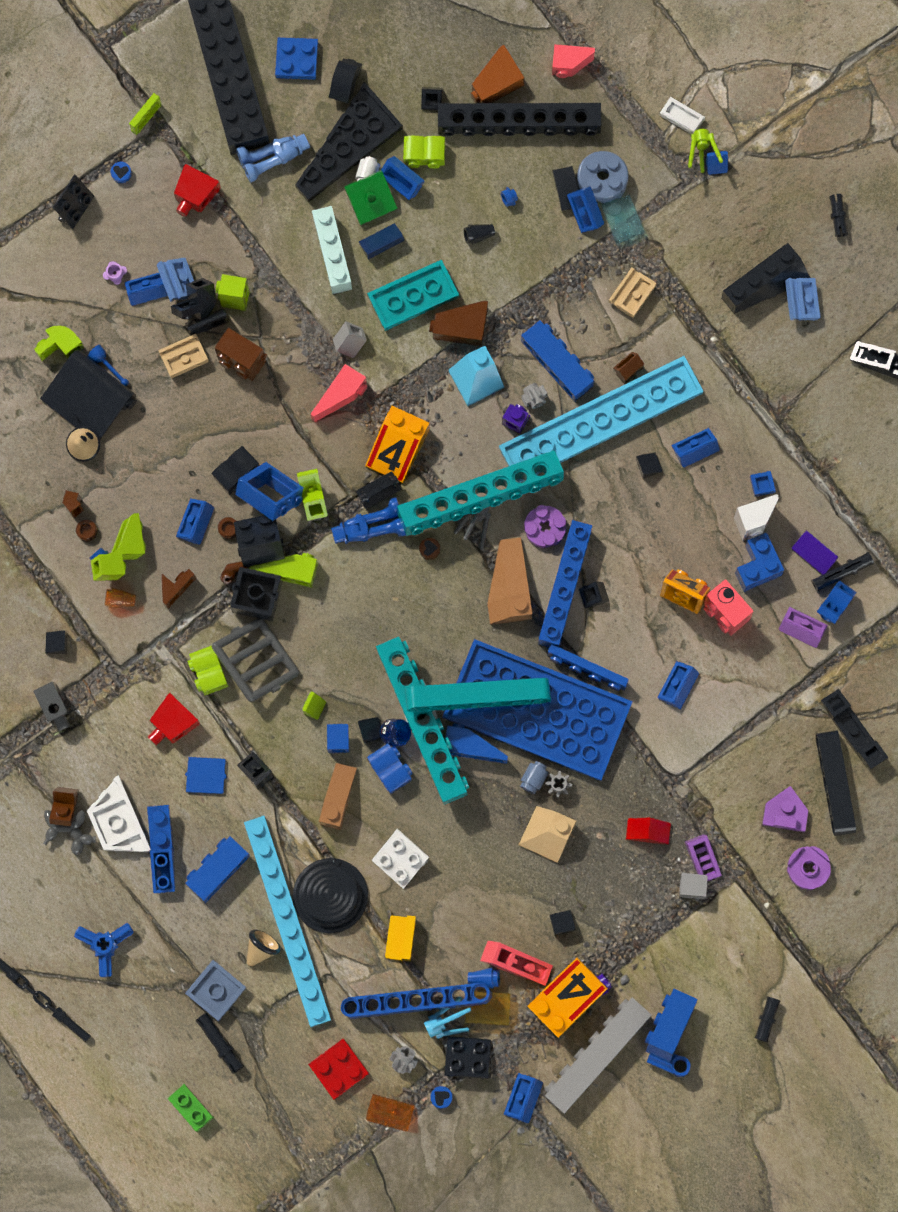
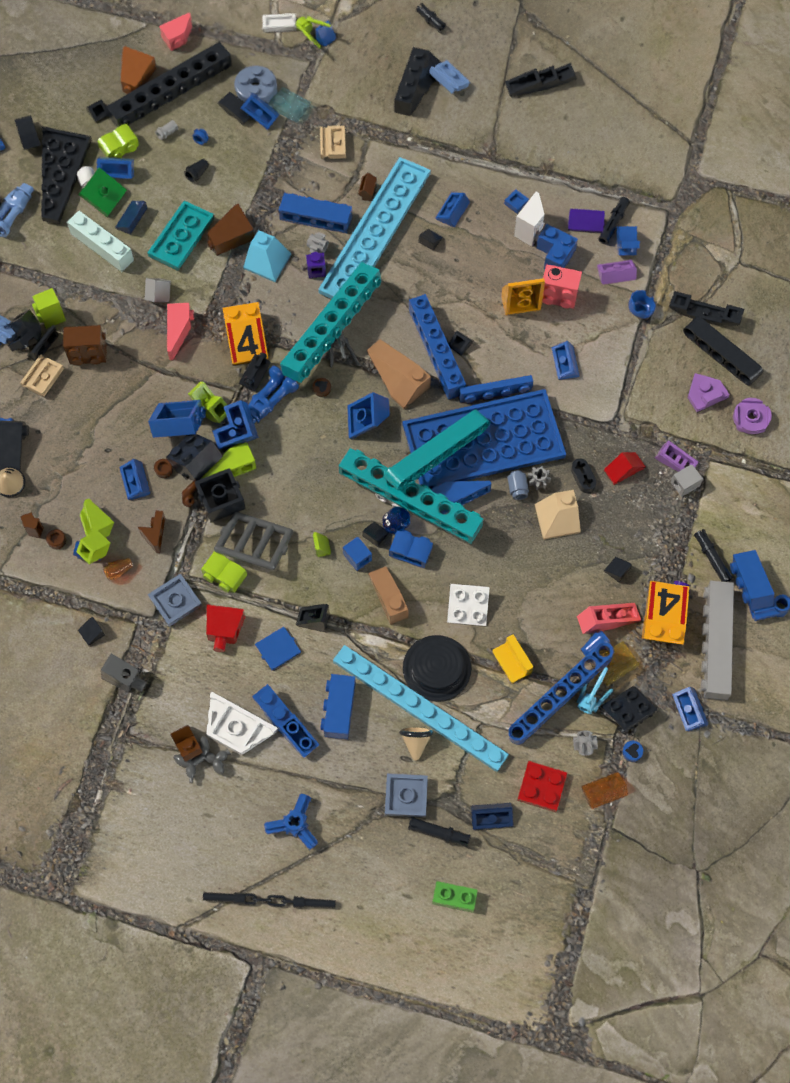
camera: 40 degrees left, 10 degrees down
black brick [211,446,260,495] -> none
medium lavender plate [524,505,566,548] -> none
none -> sand blue plate [148,574,202,627]
none -> light grey pin [155,120,178,140]
none -> blue brick [213,400,259,450]
none -> blue slope [347,392,390,439]
none -> dark blue slope [471,803,514,830]
none -> black beam [571,458,596,493]
none -> blue hair [628,290,656,319]
none -> black pin [694,529,733,582]

